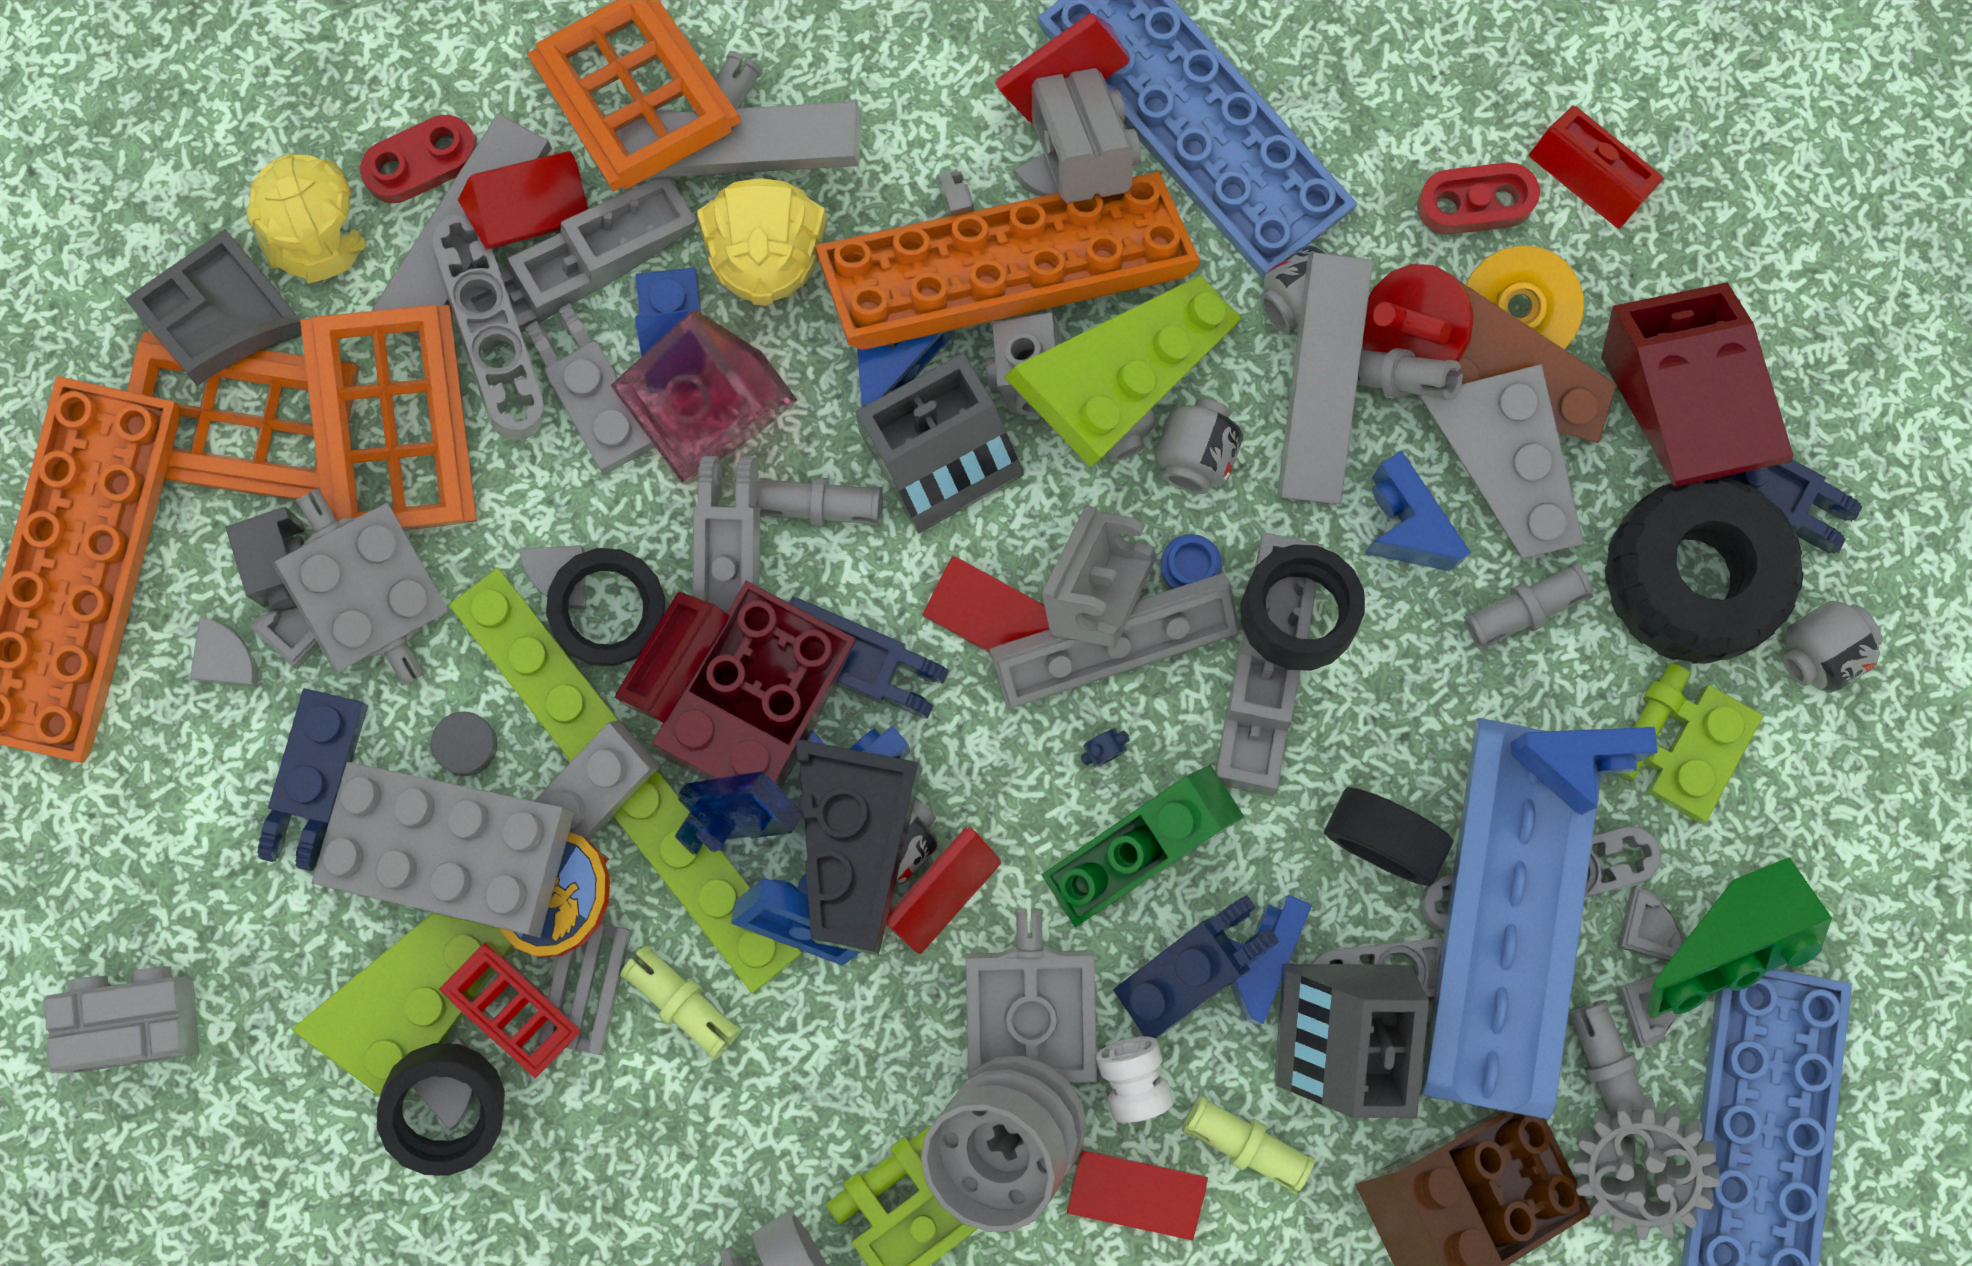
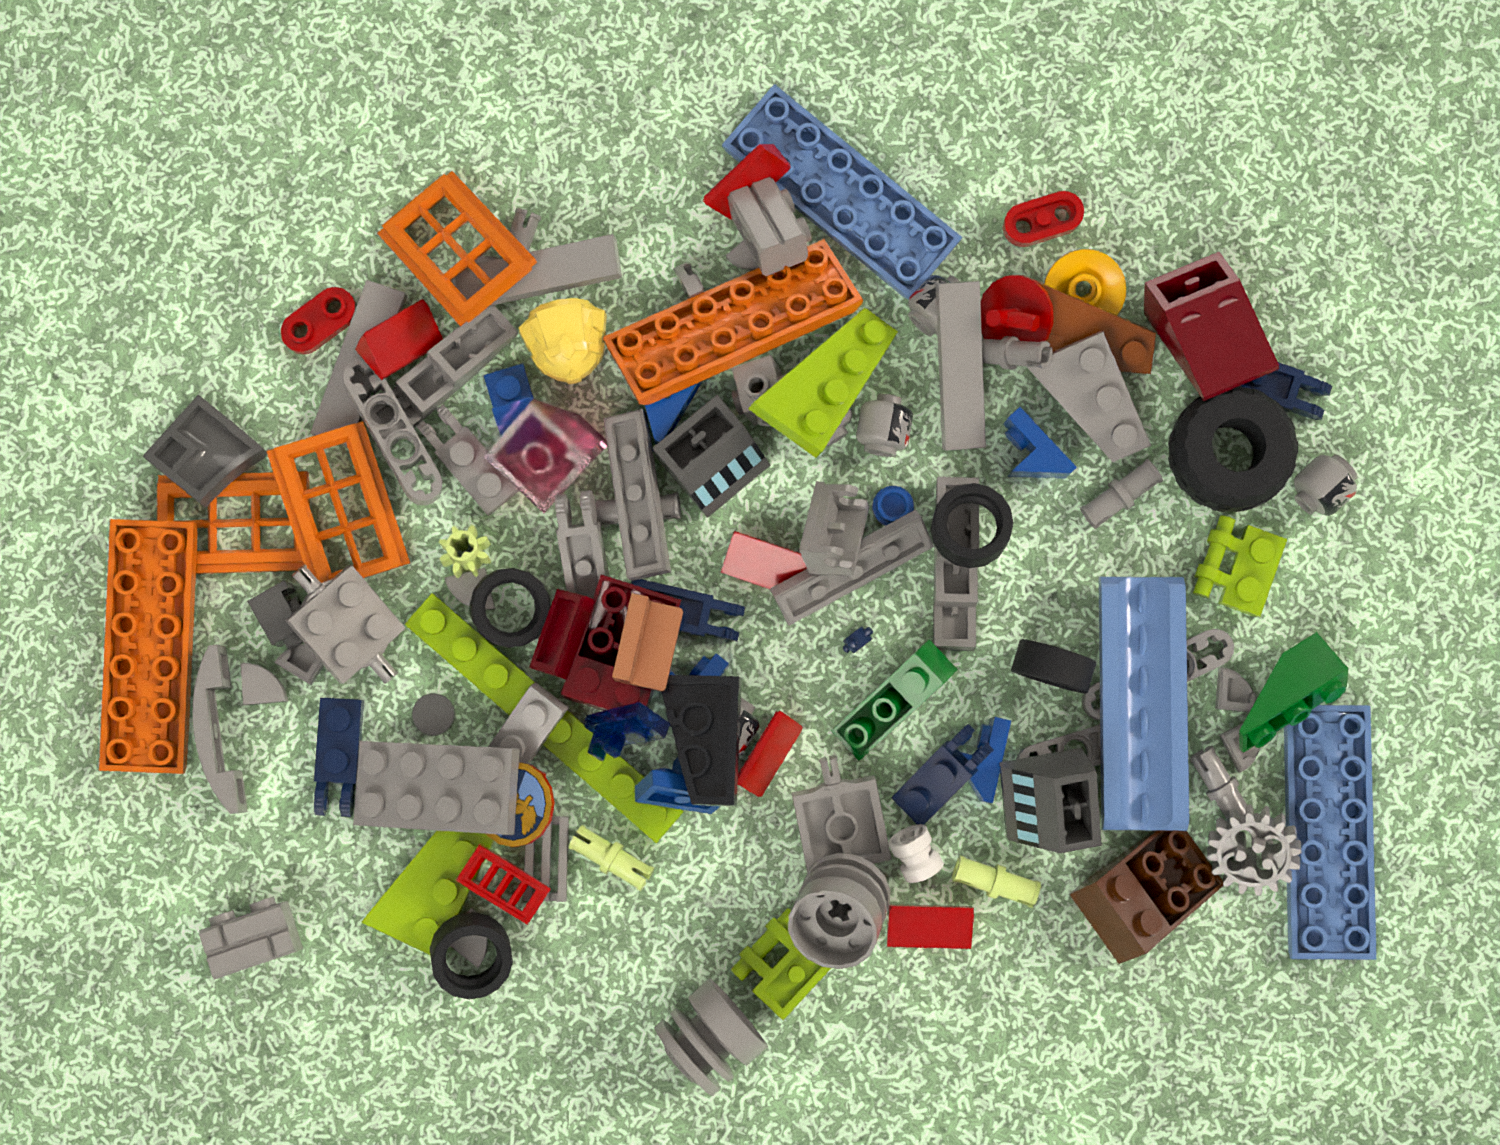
camera: 10 degrees left, 5 degrees up
light yellow helmet [247,153,367,284] -> none
blue slope [1511,727,1658,815] -> none
red slope [1528,105,1664,229] -> none
none -> light grey slope [193,644,248,814]
none -> yellowish green gear [439,525,491,578]
none -> light grey tile [603,409,671,581]
none -> nougat panel [612,593,683,692]

